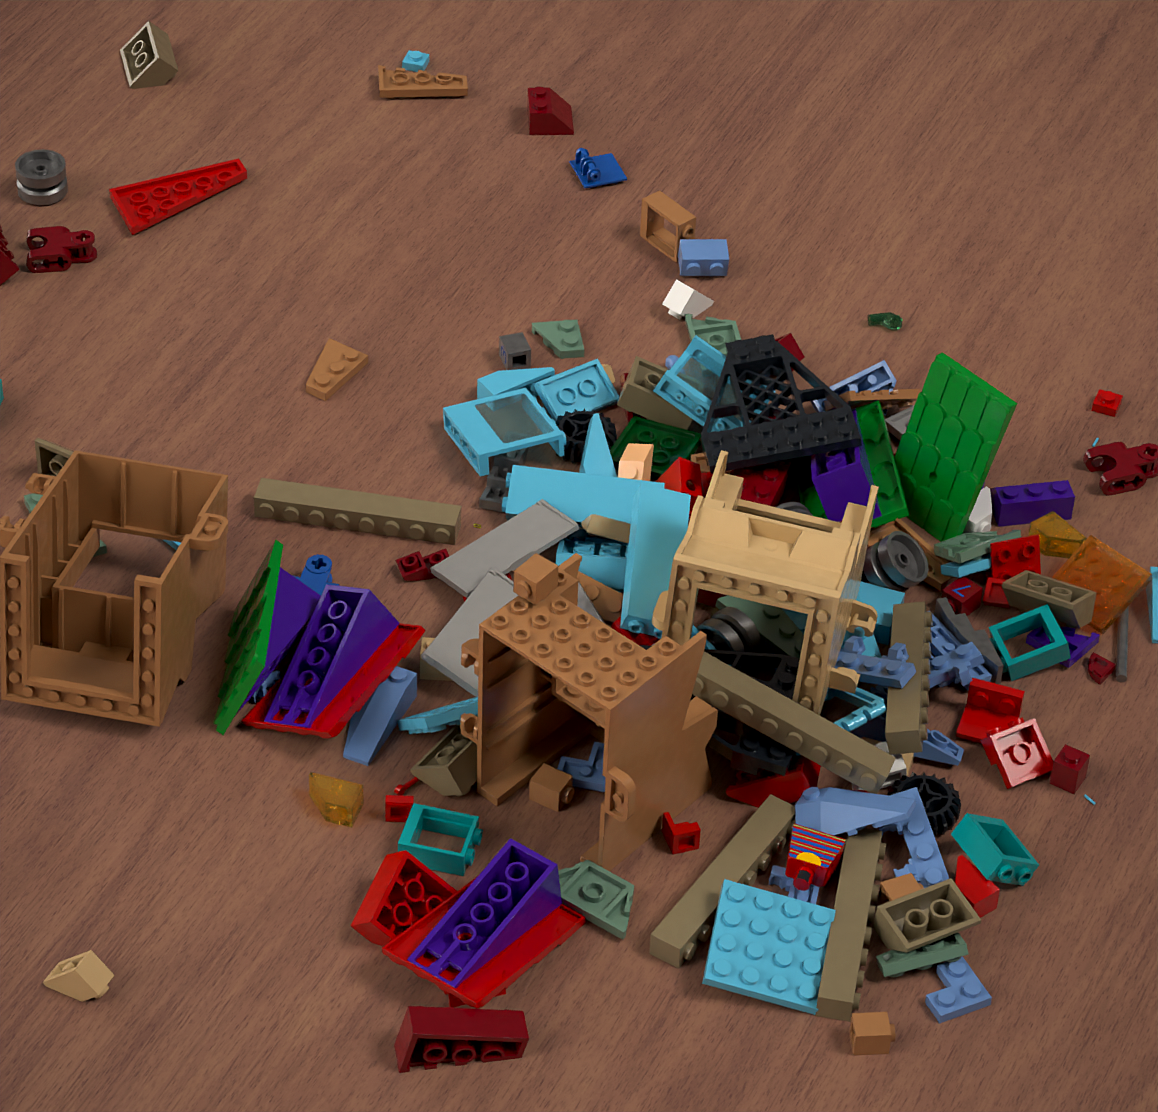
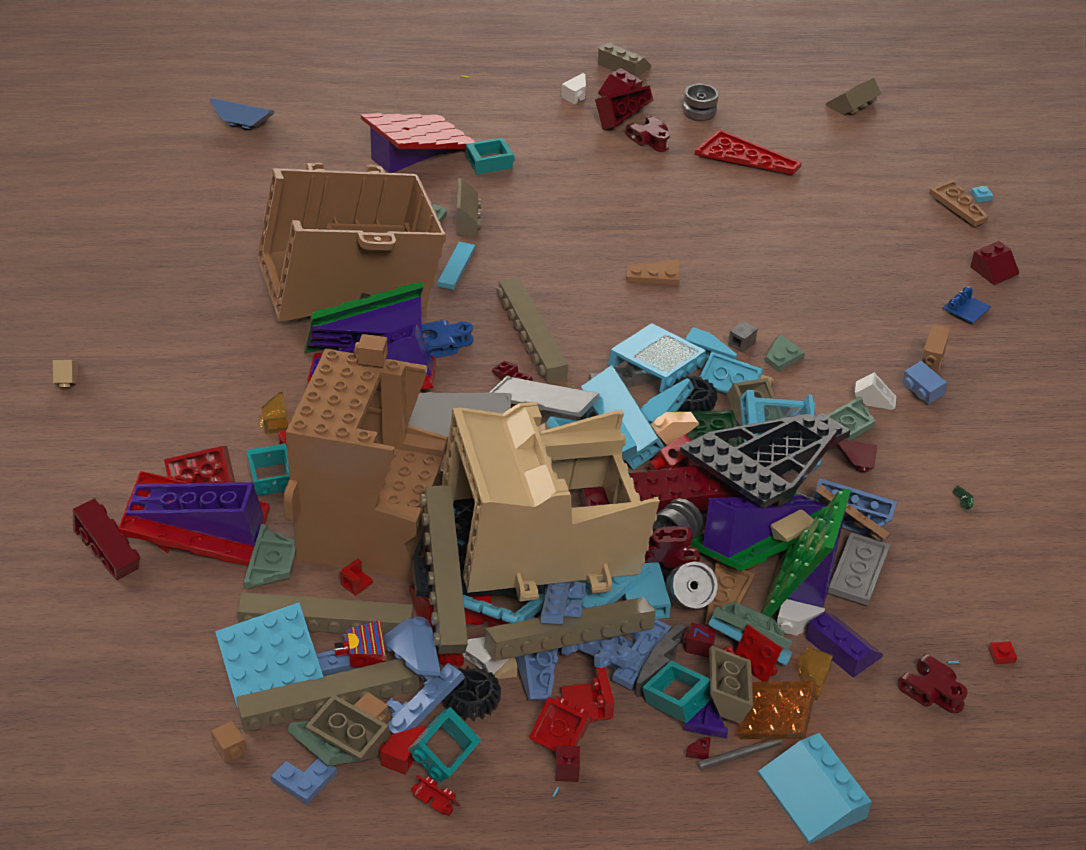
camera: 60 degrees right, 0 degrees up
none -> red hinge [411,775,460,816]
none -> tan slope [771,510,814,542]

